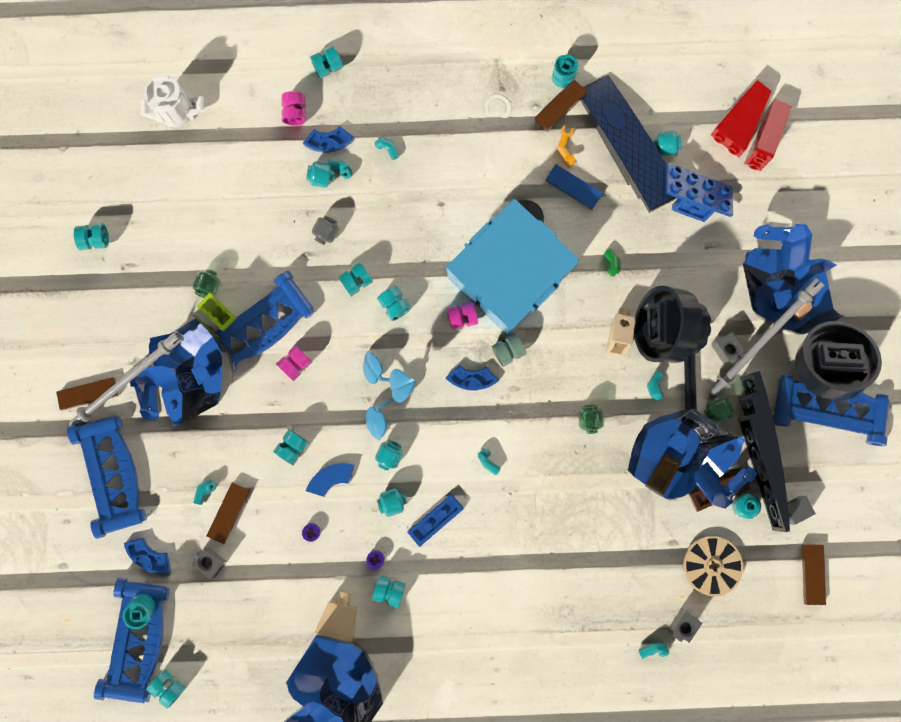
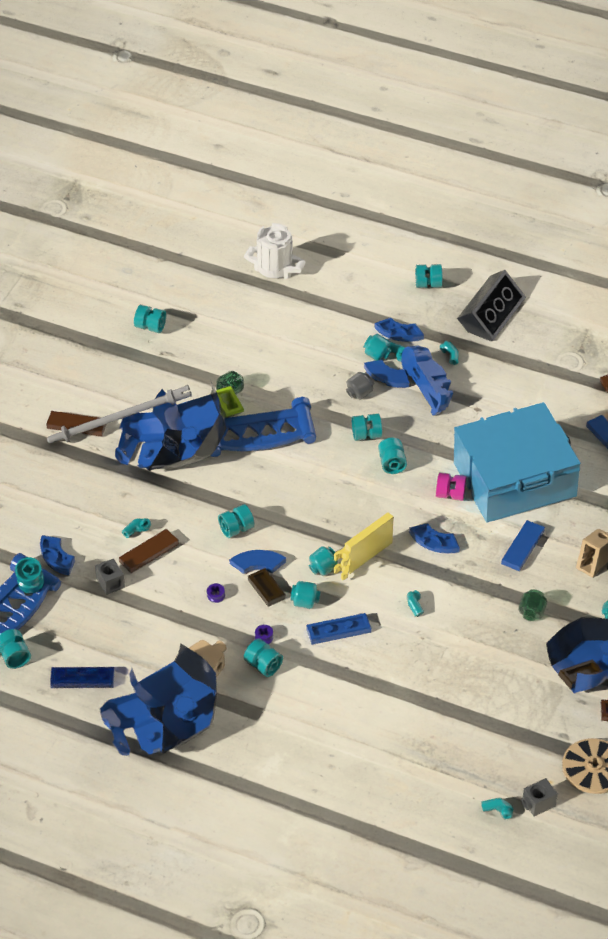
camera: 25 degrees right, 35 degrees down
blue piece [67,416,147,539] -> none
dark pink wheel [276,345,312,381] -> none
dark pink wheel [281,91,306,126] -> none
dark azure plant [363,351,416,440] -> none
sand green wheel [491,333,527,367] -> none
none -> clear blue tile [50,667,115,688]
none -> dark brown tile [248,568,286,607]
none -> light yellow tile [334,512,394,580]
none -> blue tile [364,360,409,388]
none -> blue piece [401,345,453,416]
none -> black slope [457,270,526,341]
none -> blue tile [501,520,545,571]

